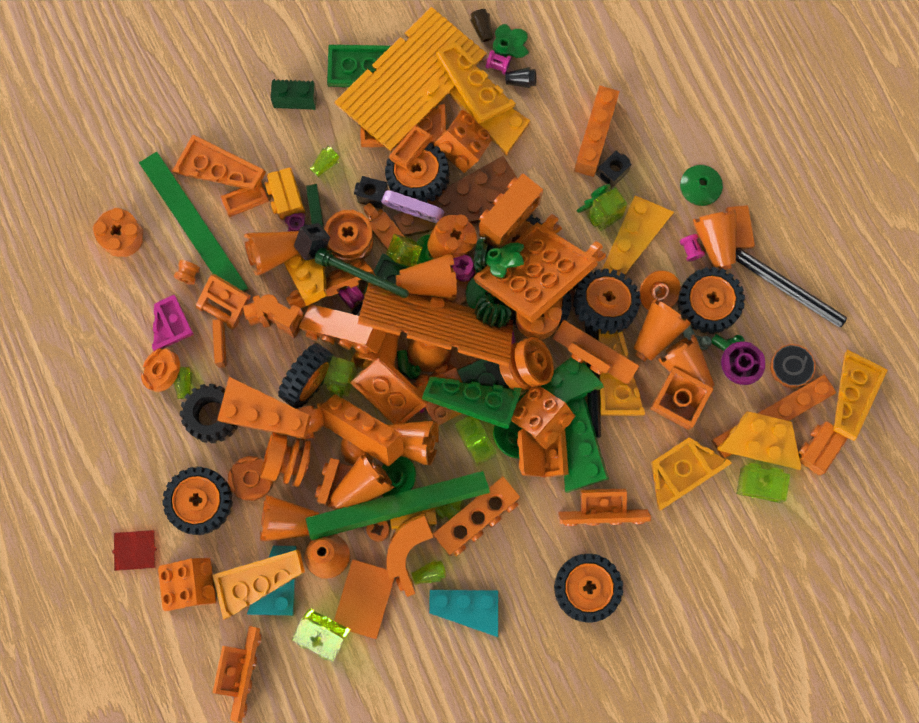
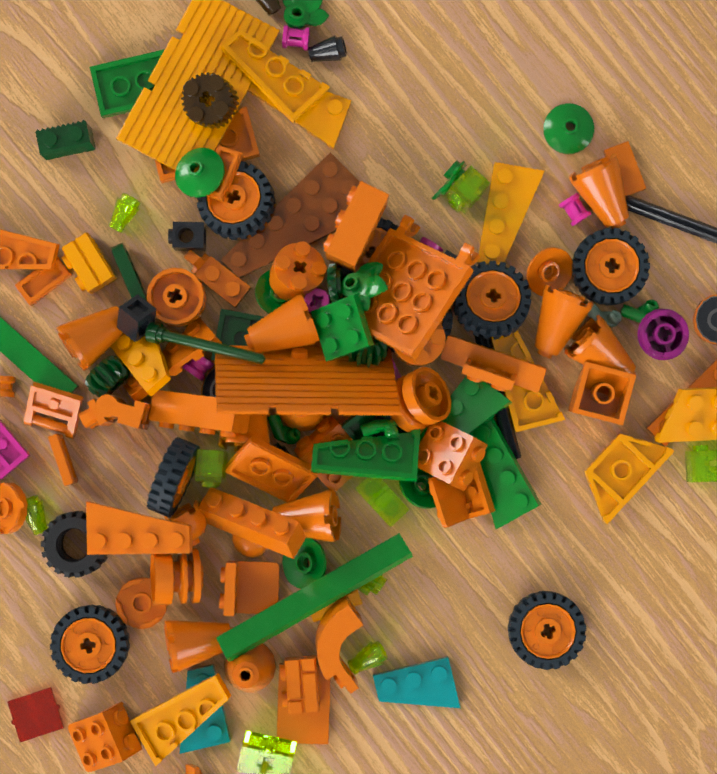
camera: 15 degrees left, 10 degrees up
magenta plate [285,213,306,231] -> none
orange cone [329,453,394,510] -> none
orange wheel [366,521,390,542] -> none
lavender beam [381,190,444,223] -> none
clear neon green brick [386,234,423,267] -> none
orange brick [433,476,520,557] -> none
orange bracket [434,110,492,173] -> none
orange bracket [558,488,651,526] -> none
orange brick [574,85,620,177] -> none
black brick [596,150,632,189] -> none
none -> dark green gear [85,355,129,398]
none -> green dish [175,148,225,198]
none -> dark brown brick [181,72,239,129]
none -> orange brick [280,655,320,714]
none -> green plate [311,294,374,362]
none -> green arm [360,419,398,438]

